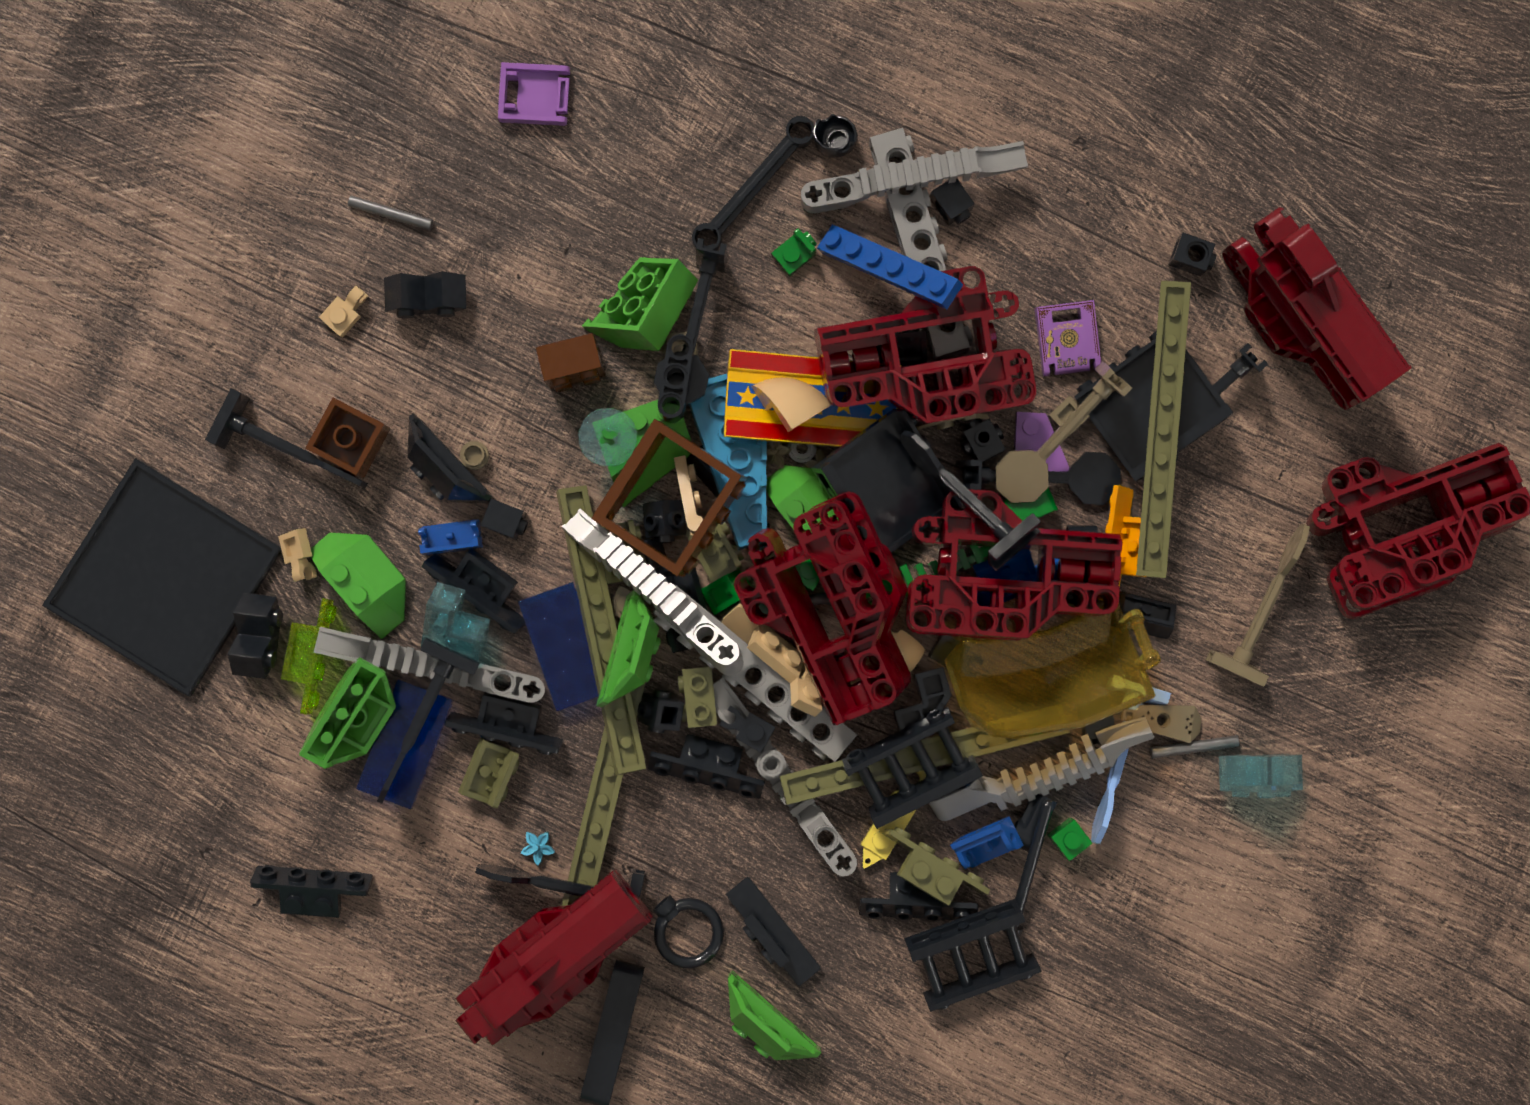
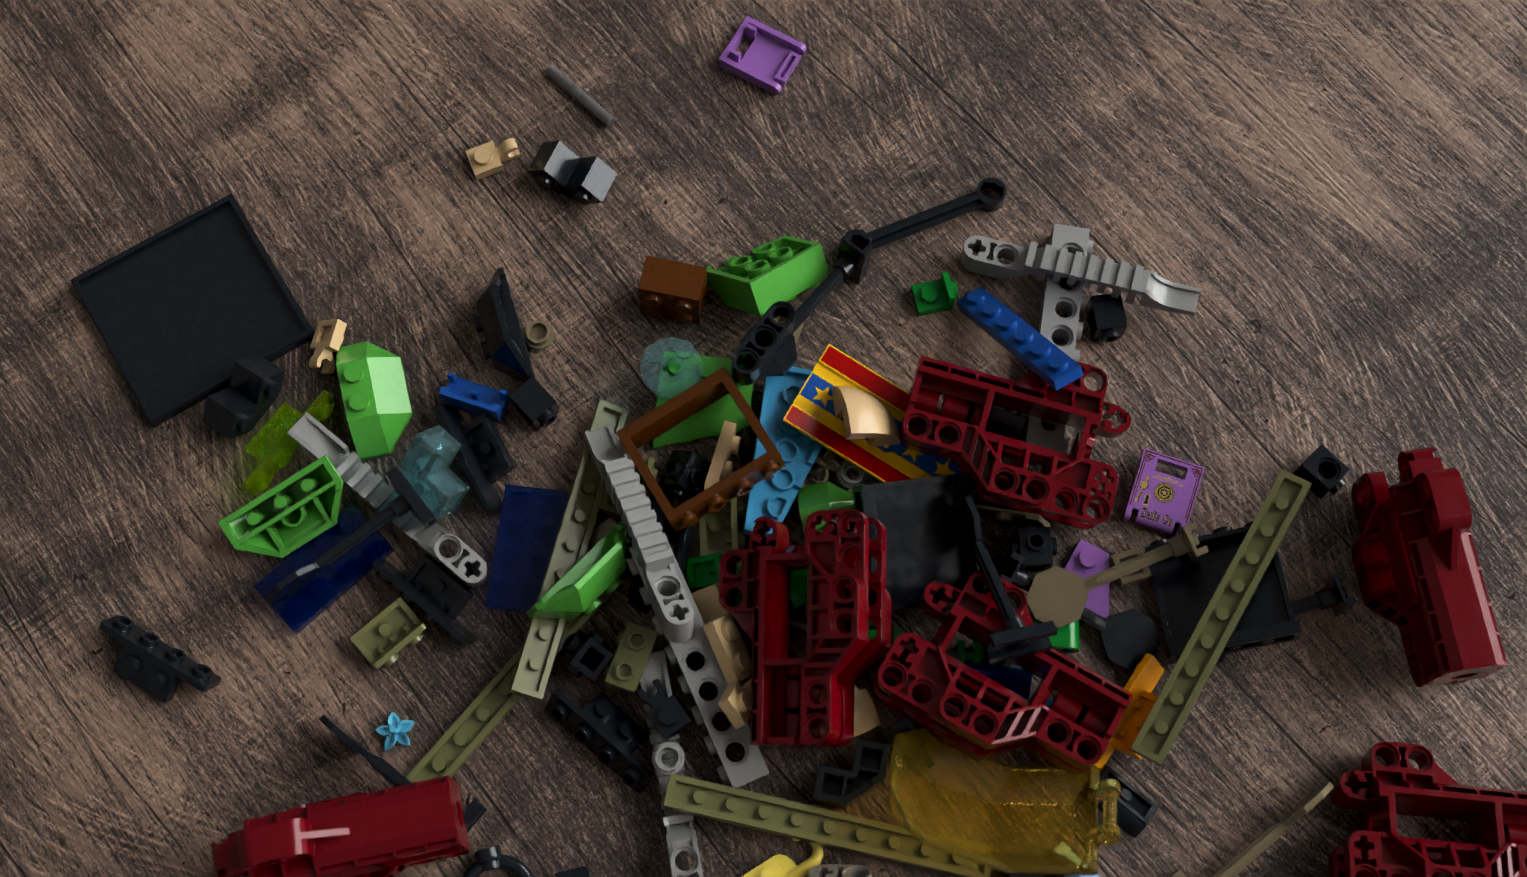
camera: 20 degrees right, 15 degrees down
black piece [205,388,368,488] -> none
reddish brown brick [305,397,391,479] -> none
black hair [812,114,858,158] -> none
black fence [842,707,983,829] -> none

